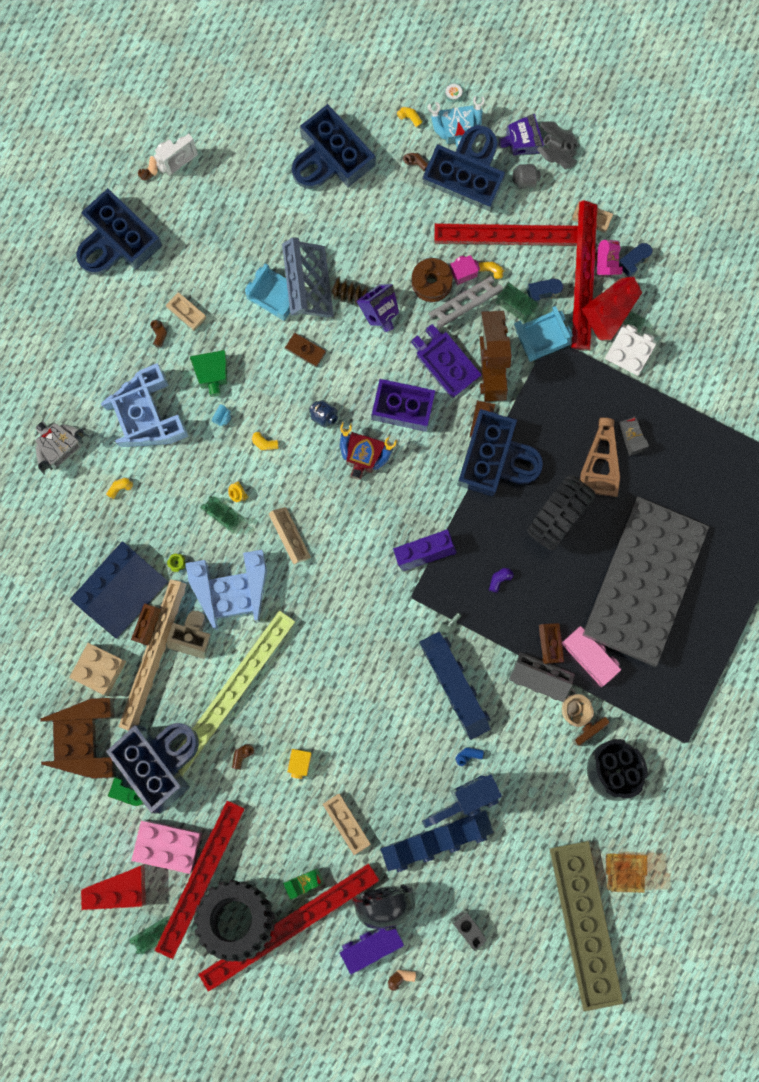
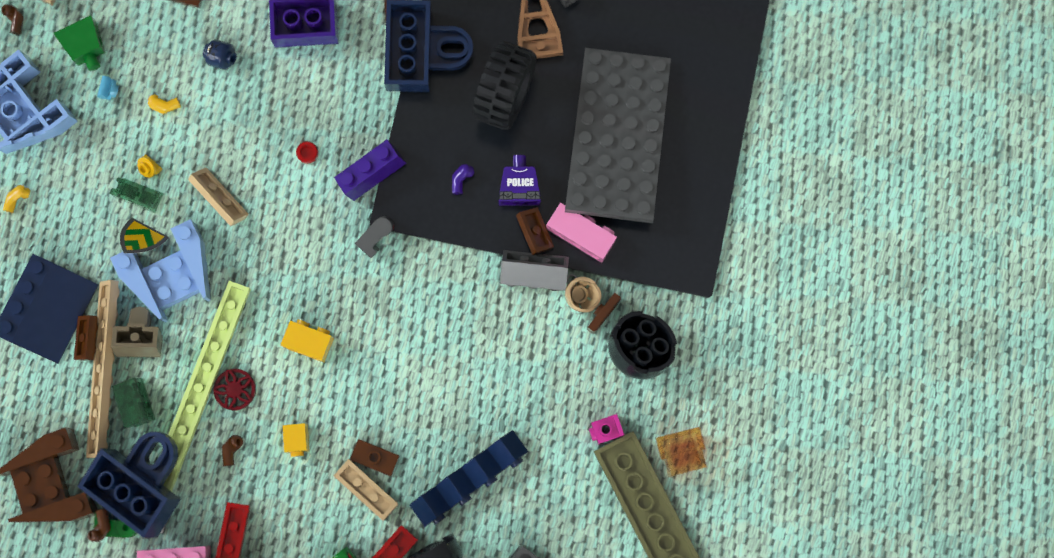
camera: 15 degrees left, 0 degrees up
tan brick [69,643,126,696] -> none
lime plate [167,553,186,572] -> none
torso [340,422,398,480] -> none
dark blue brick [419,631,491,741] -> none
dark blue brick [421,773,502,828] -> none
sand green hand [438,612,462,635] -> none
blue arm [456,747,484,766] -> none
none -> reddish brown arm [88,509,111,542]
none -> clear green hinge [112,378,156,428]
none -> sticker [120,218,169,253]
none -> dark red wheel [213,369,256,411]
none -> yellow brick [280,319,334,363]
none -> red tile [296,141,318,164]
none -> reddish brown plate [350,439,400,476]
none -> dark grey leg [355,216,394,258]
none -> dark purple torso [499,155,541,206]
none -> dark pink brick [588,414,624,445]

